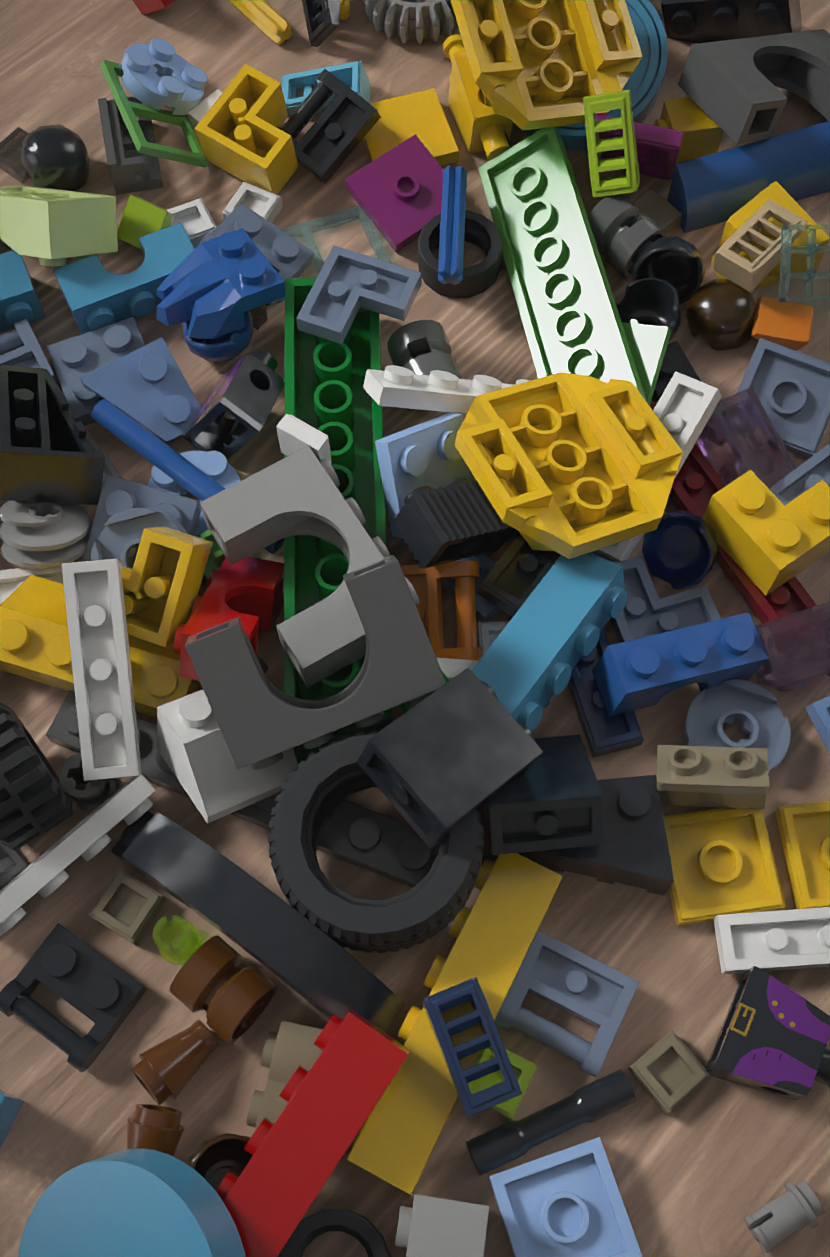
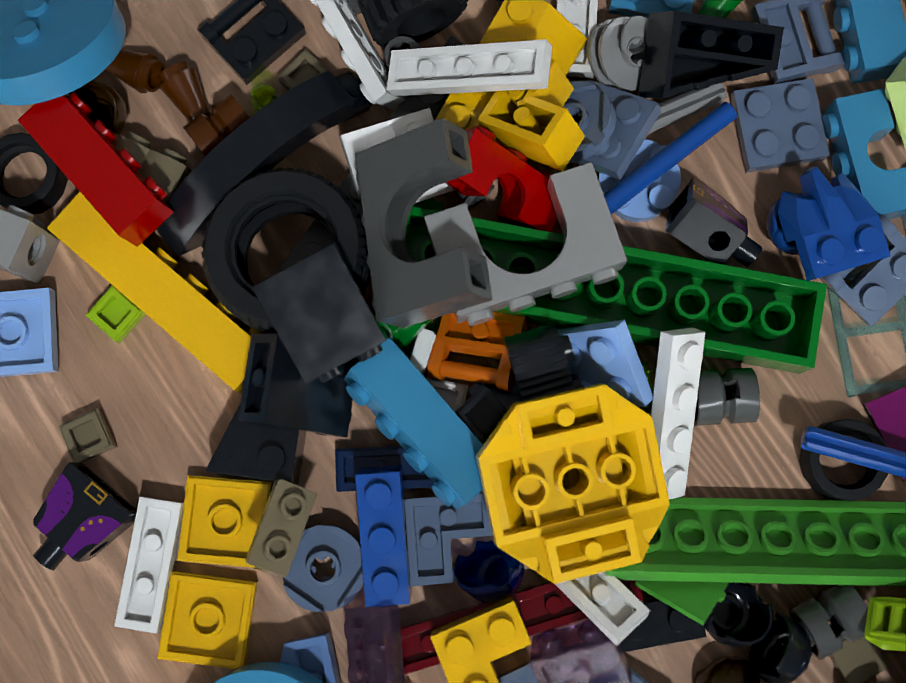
camera: 105 degrees right, 15 degrees up
medium blue wing [81,337,201,444] -> none
white tile [276,414,332,464] -> none
sand blue plate [296,245,422,344] -> none
dark blue slope [422,977,522,1118] -> none
black piece [465,1069,636,1176] -> none
sand blue plate [495,931,639,1077] -> none

